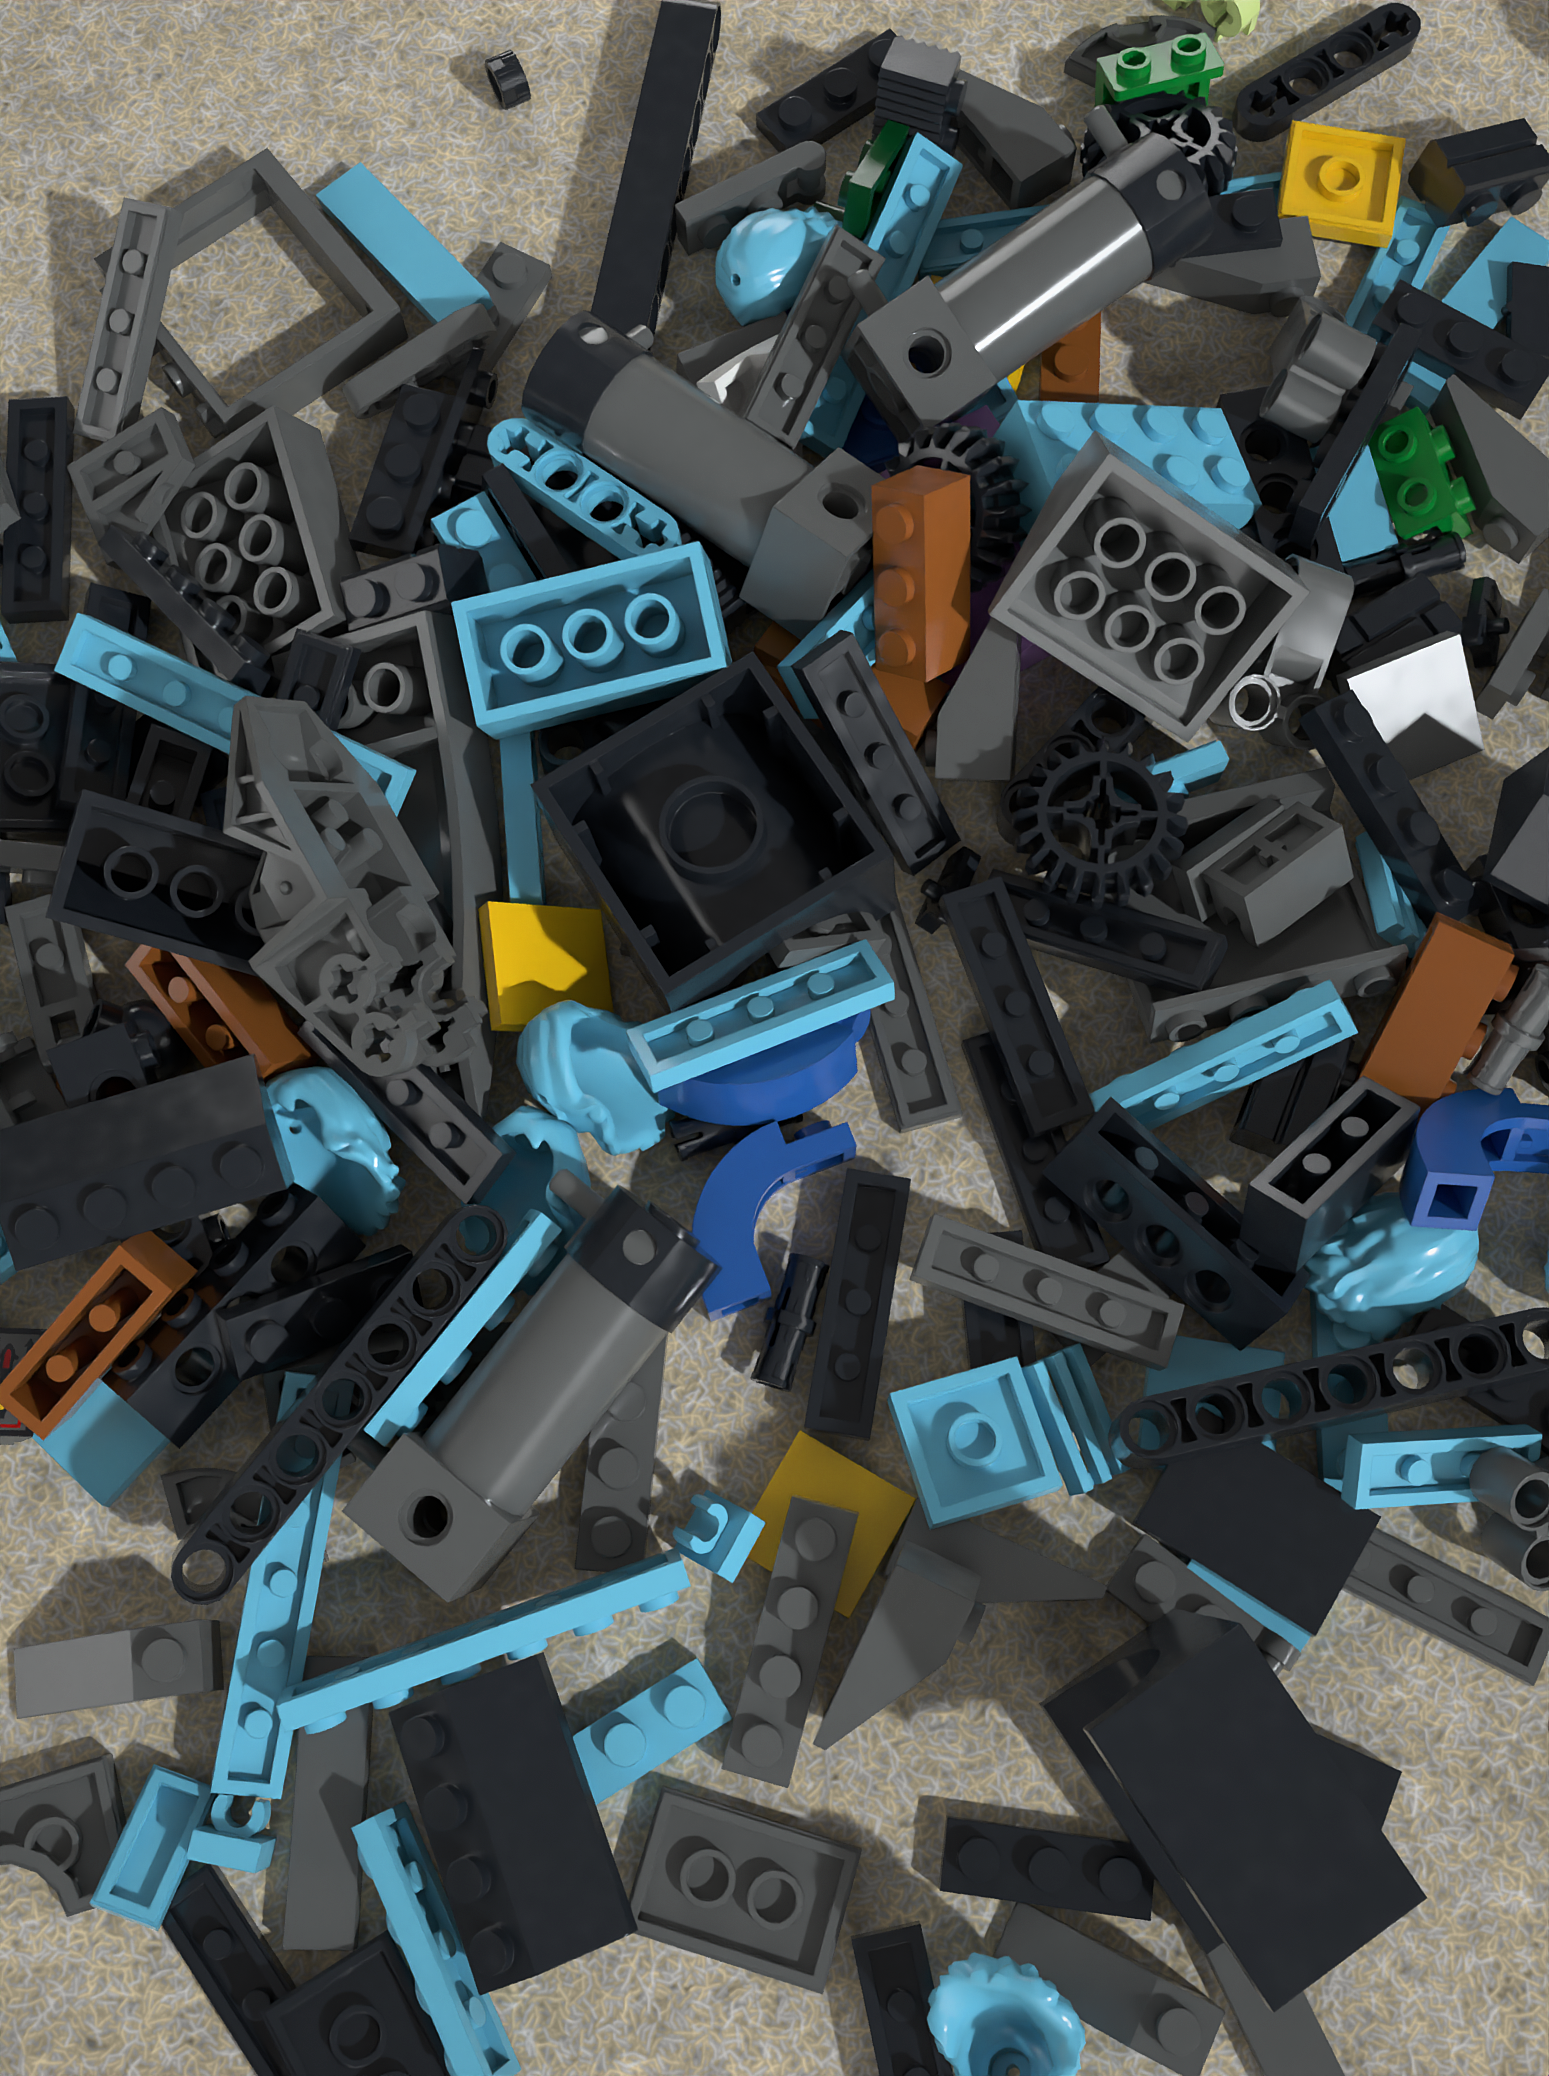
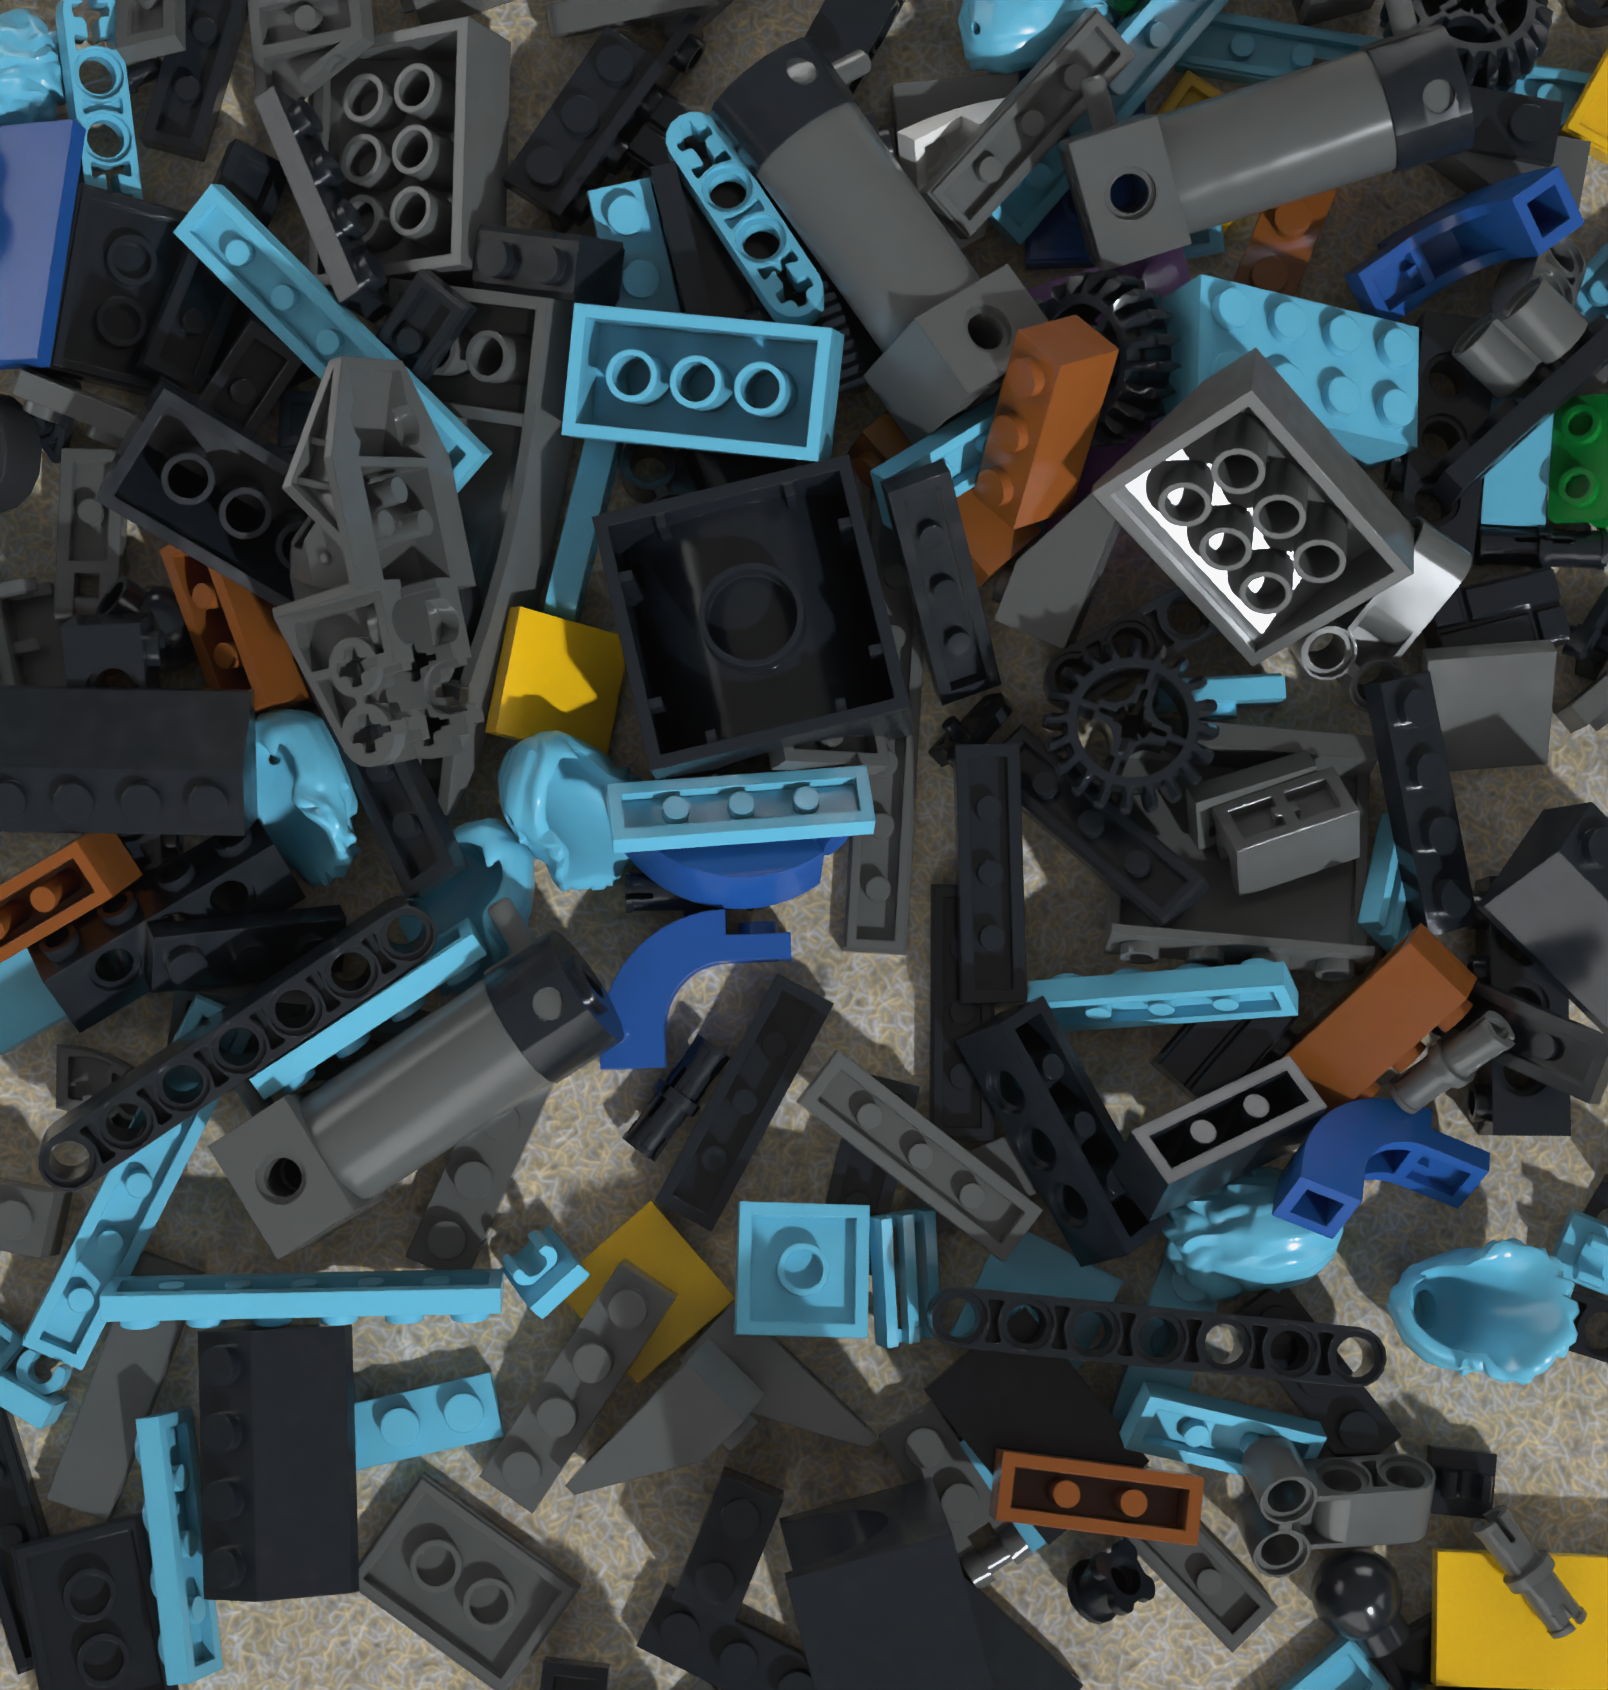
camera: 15 degrees right, 10 degrees up
none -> black brick [672,1466,784,1625]
none -> dark orange brick [989,1448,1205,1546]
none -> black brick [1067,1539,1156,1625]
none -> blue arch [1344,166,1585,322]

